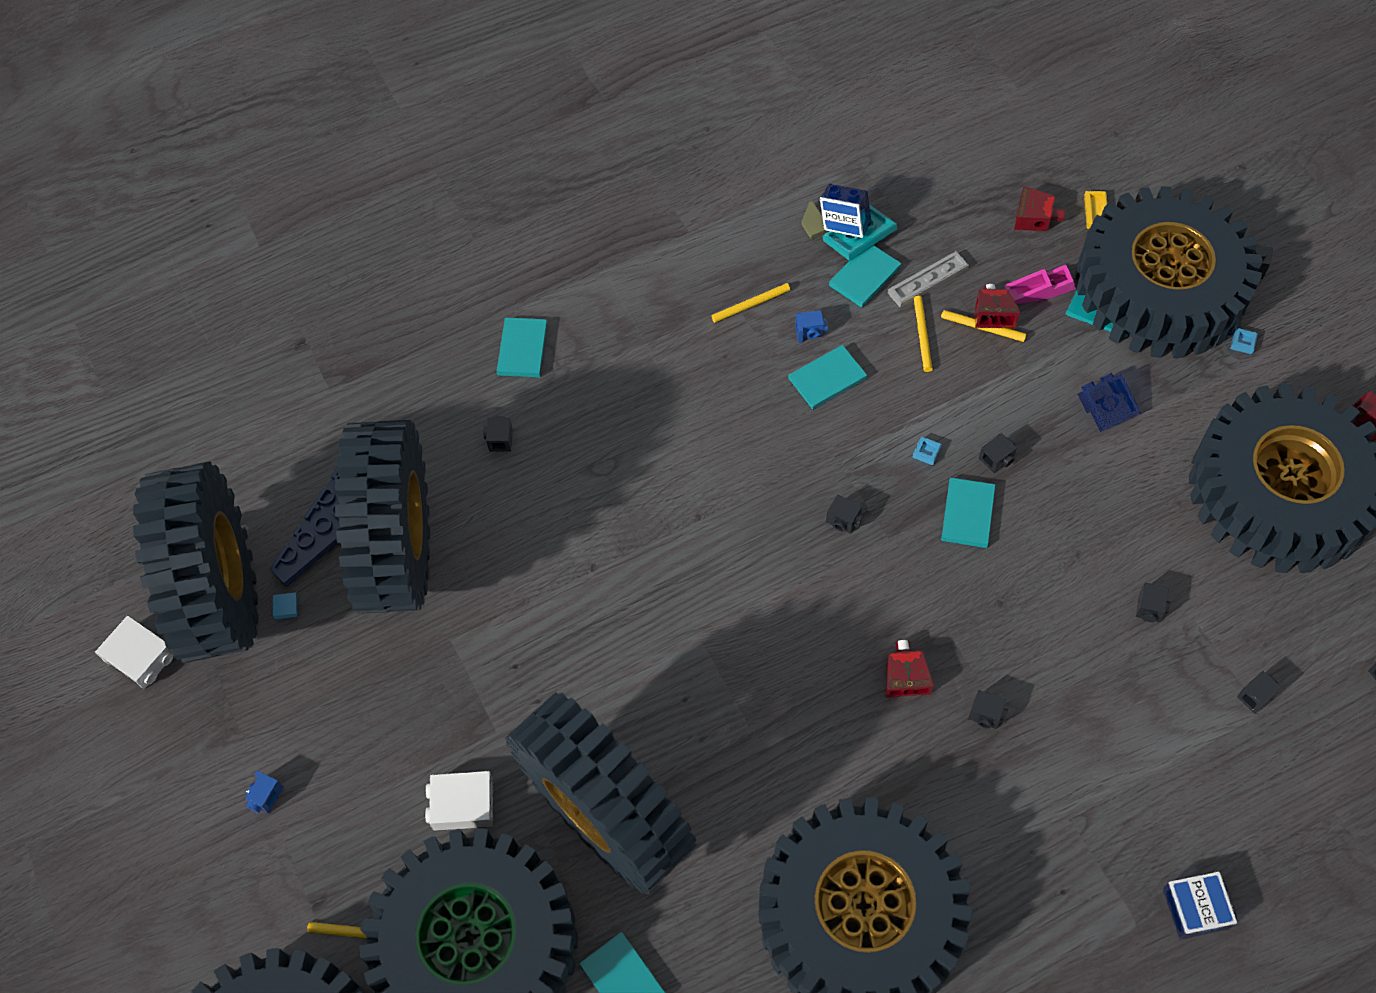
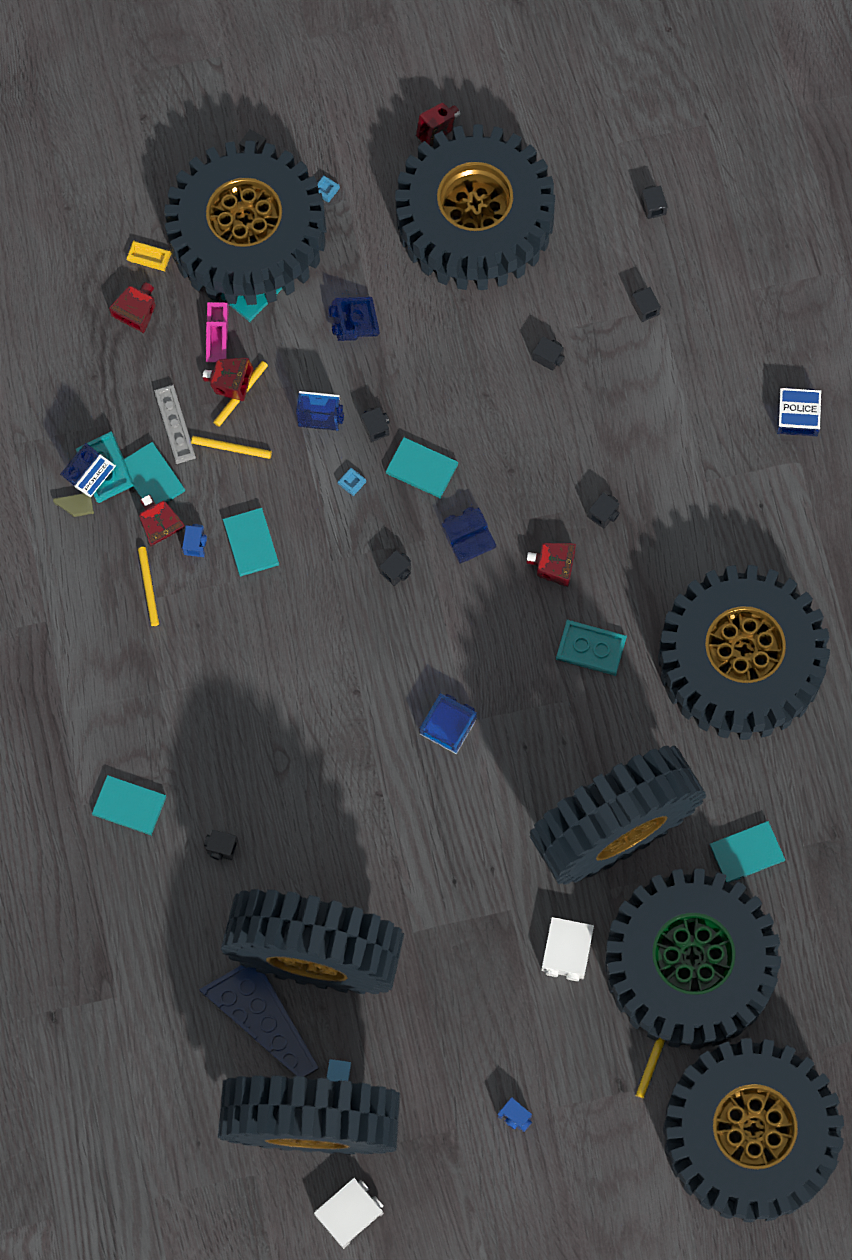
camera: 75 degrees left, 10 degrees up
none -> torso [139,495,185,547]
none -> clear blue piece [296,391,344,431]
none -> clear blue piece [420,693,477,754]
none -> clear blue plate [442,507,496,564]
none -> teal tile [556,620,627,676]

